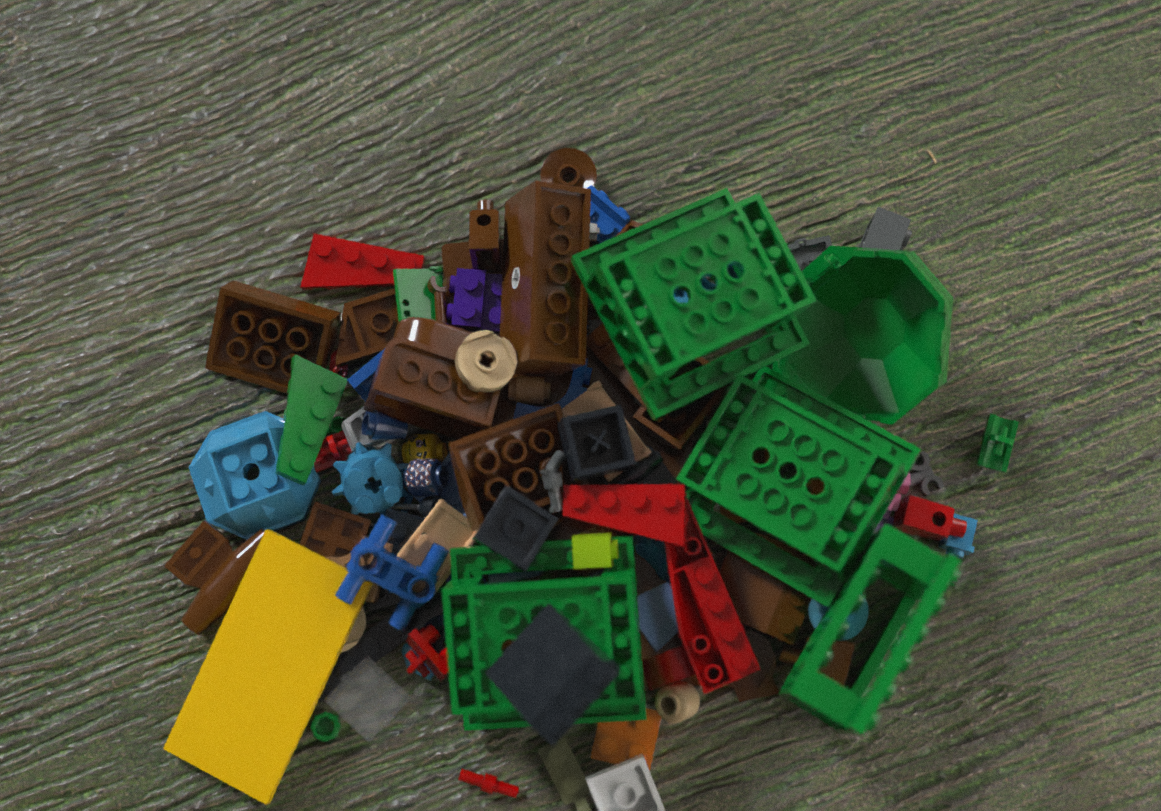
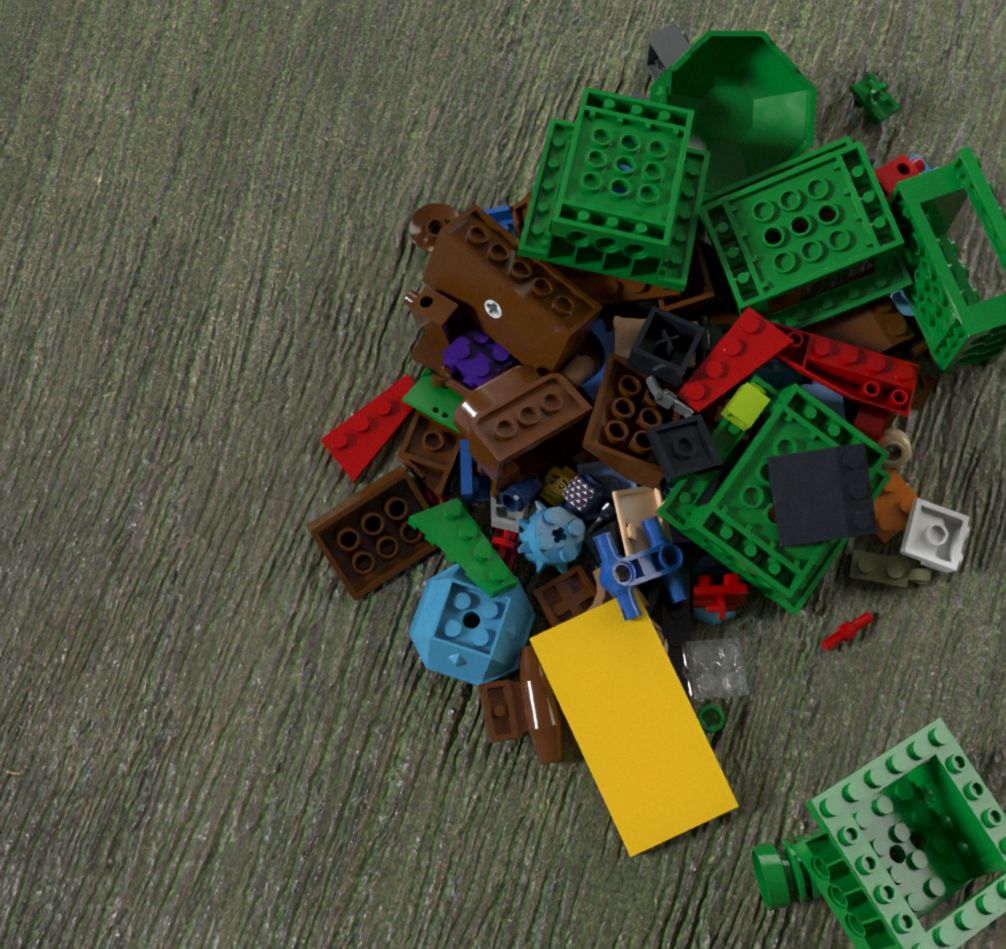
camera: 50 degrees left, 5 degrees down
tan plate [455,330,517,392] -> none

